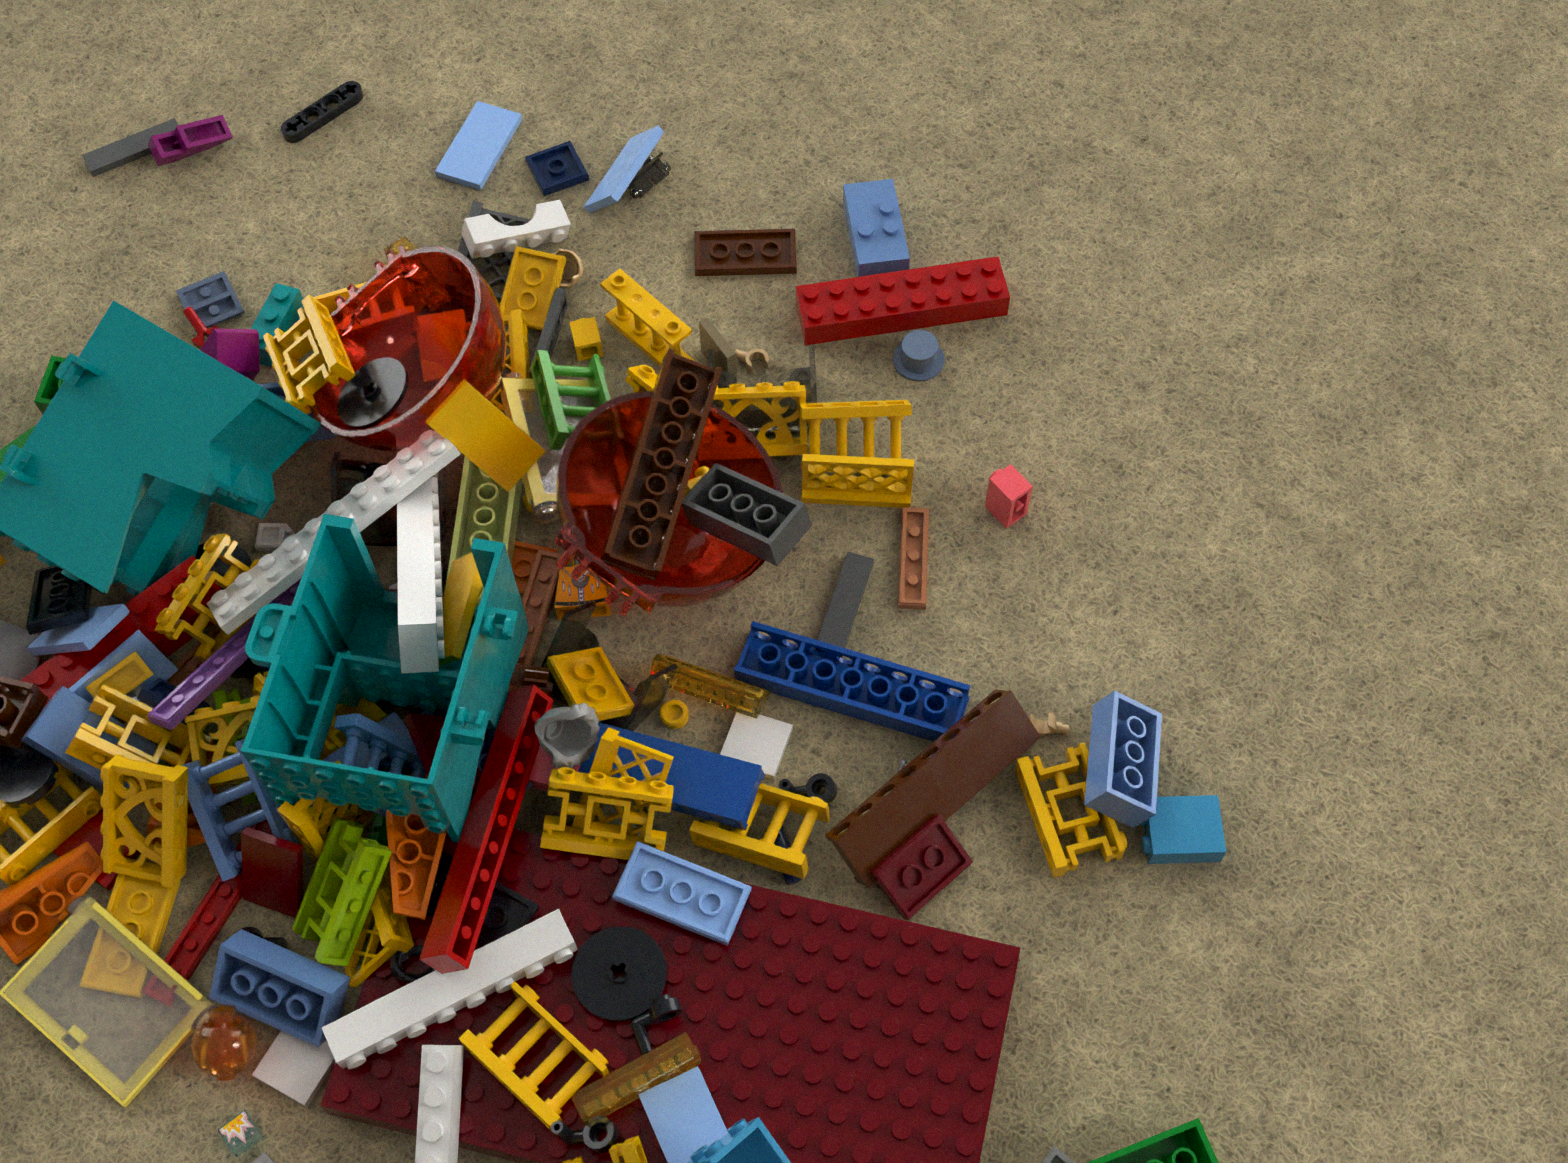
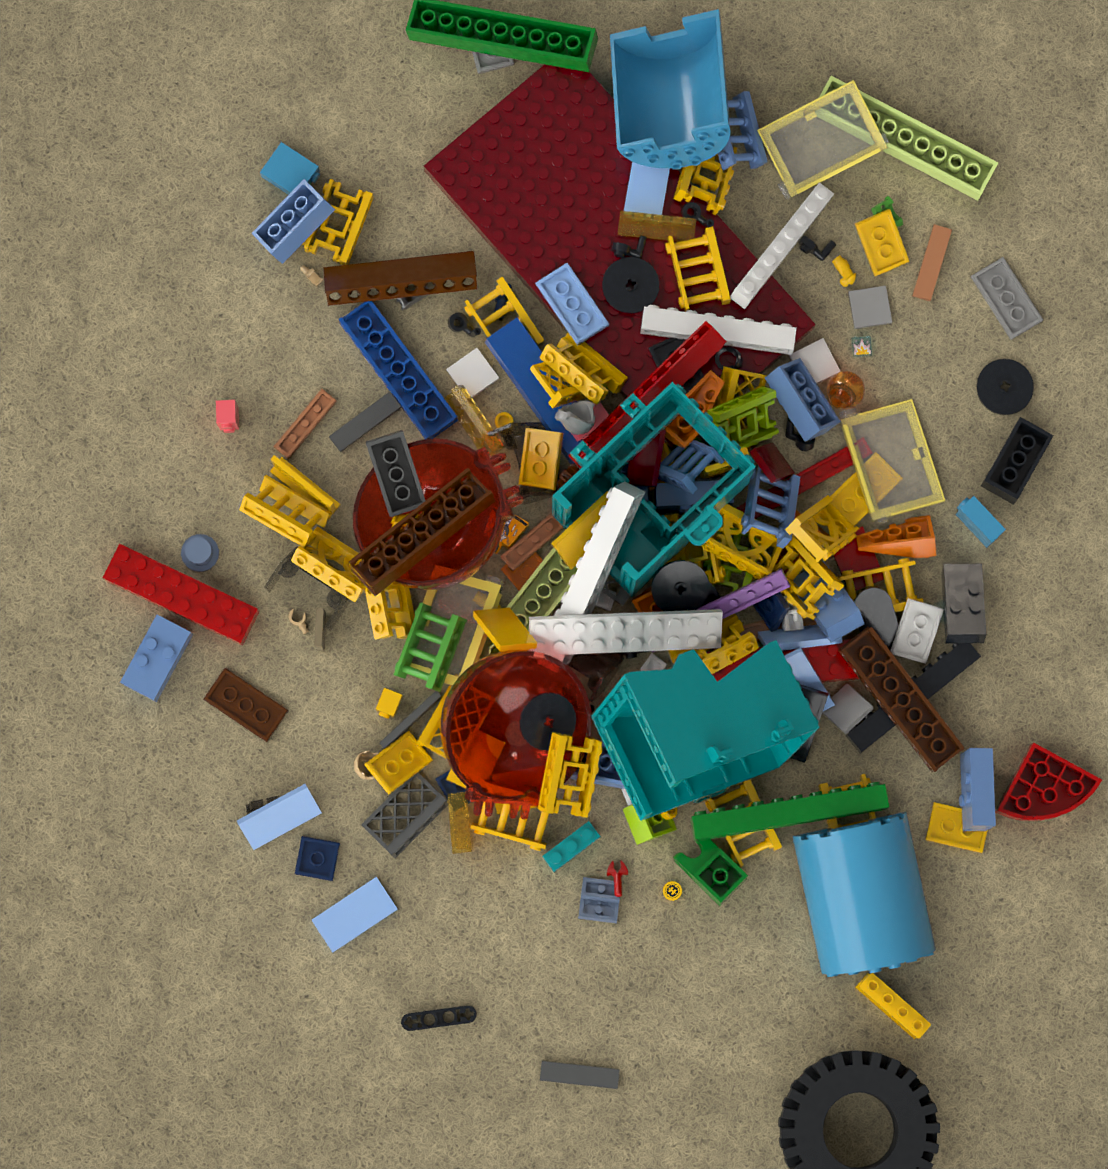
camera: 145 degrees left, 20 degrees up
yellow tile [85,651,154,698] -> none
magenta slope [148,115,233,166] -> none
magenta slope [200,329,260,381] -> none
white arch [461,200,571,258] -> none
yellow fence [600,269,695,367] -> none
dark red tile [870,814,973,921] -> none

